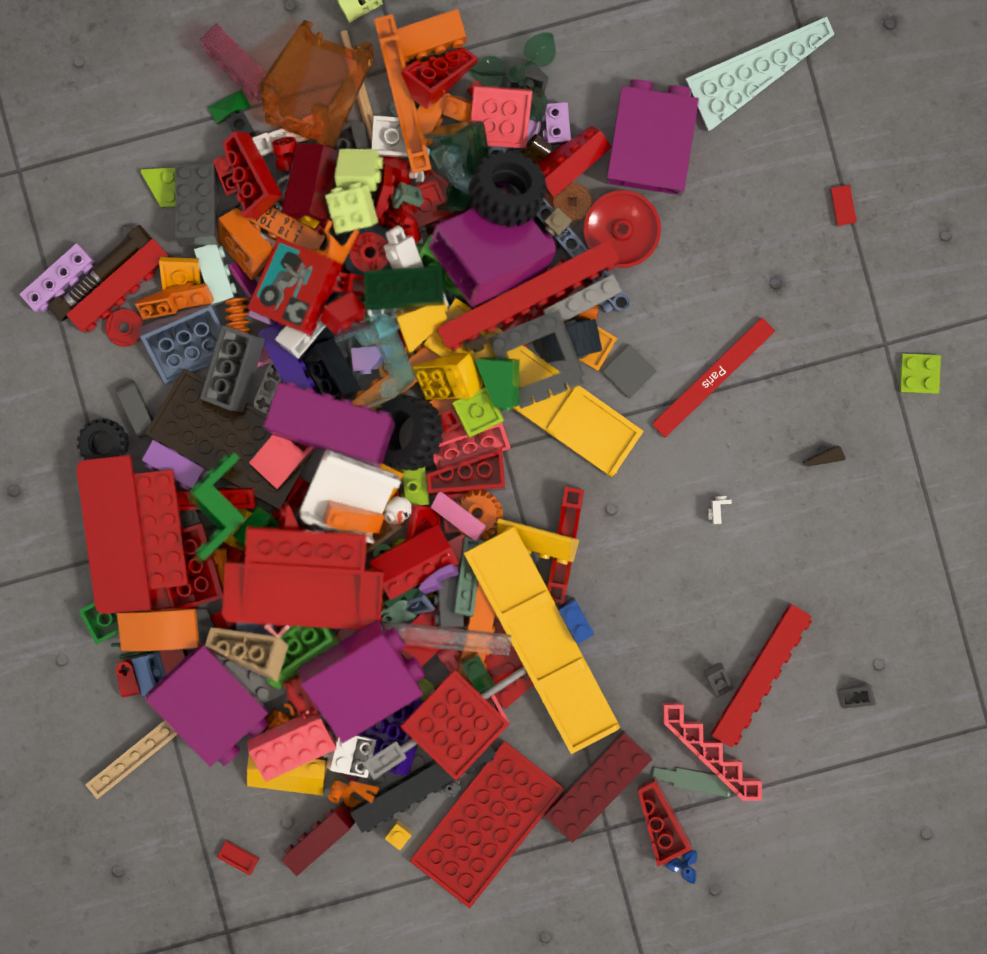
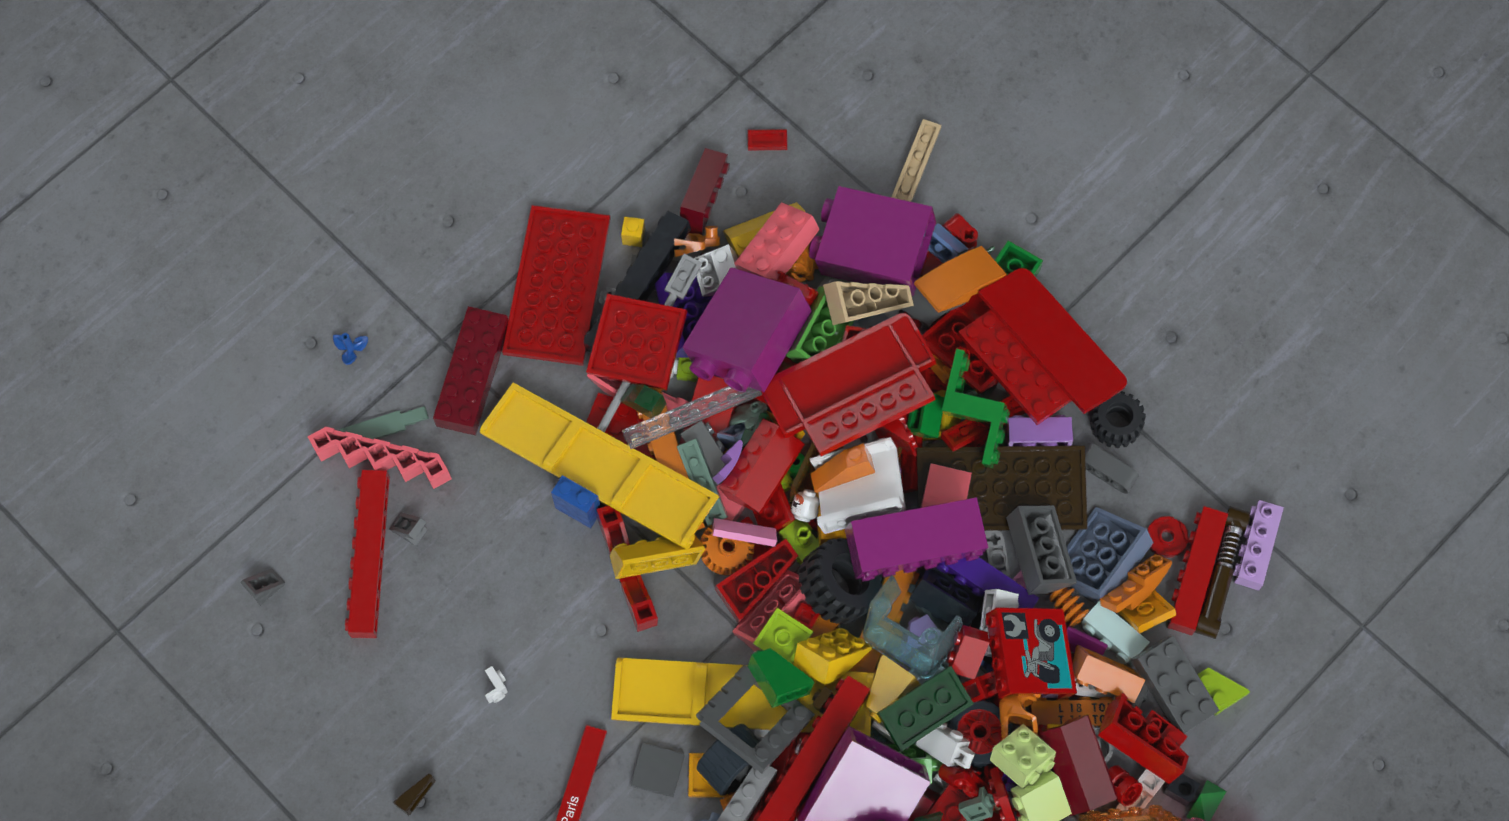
camera: 150 degrees right, 20 degrees down
red wedge [638,777,692,867] -> none

